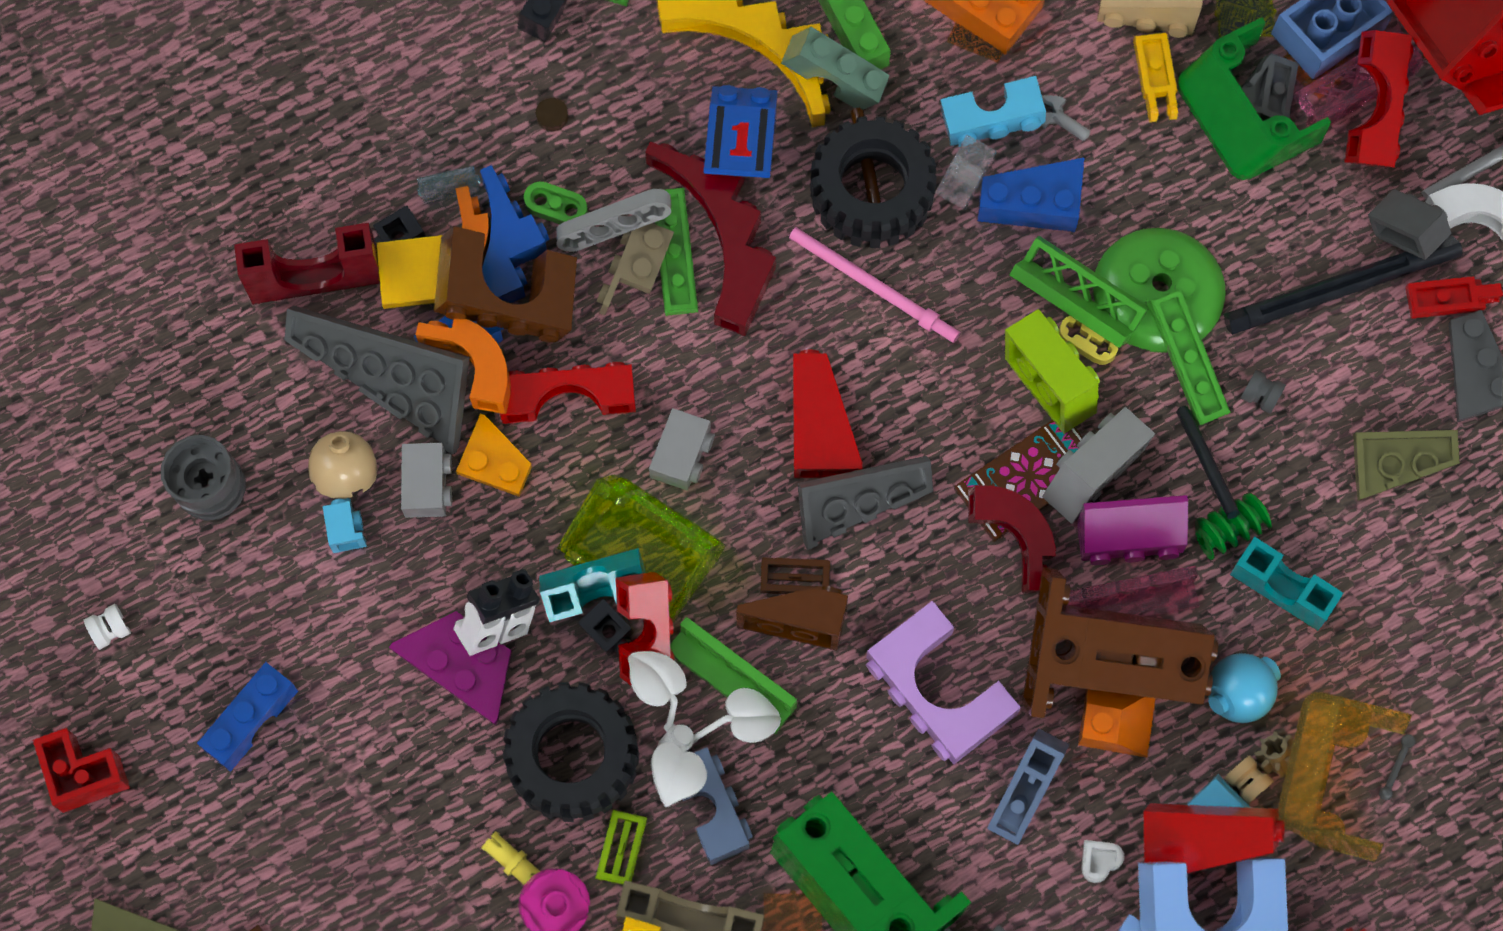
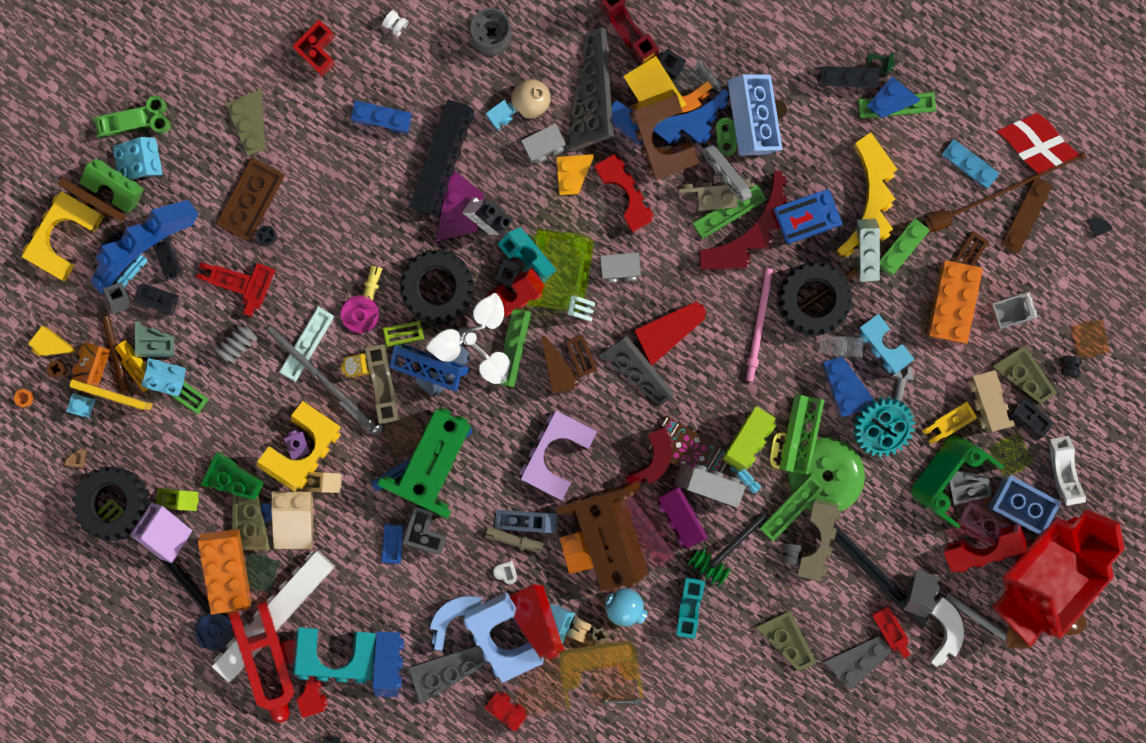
camera: 65 degrees right, 15 degrees up
orange arch [415,319,511,414] -> none
none -> blue fence [389,344,469,391]
none -> black brick [409,99,475,218]
none -> dark tan pin [485,526,544,554]
none -> light aqua tile [568,296,595,321]
none -> light blue brick [727,75,782,156]
none -> medium azure axle [729,466,761,493]
none -> dark tan arch [798,499,841,582]
none -> teal gear [853,396,916,458]

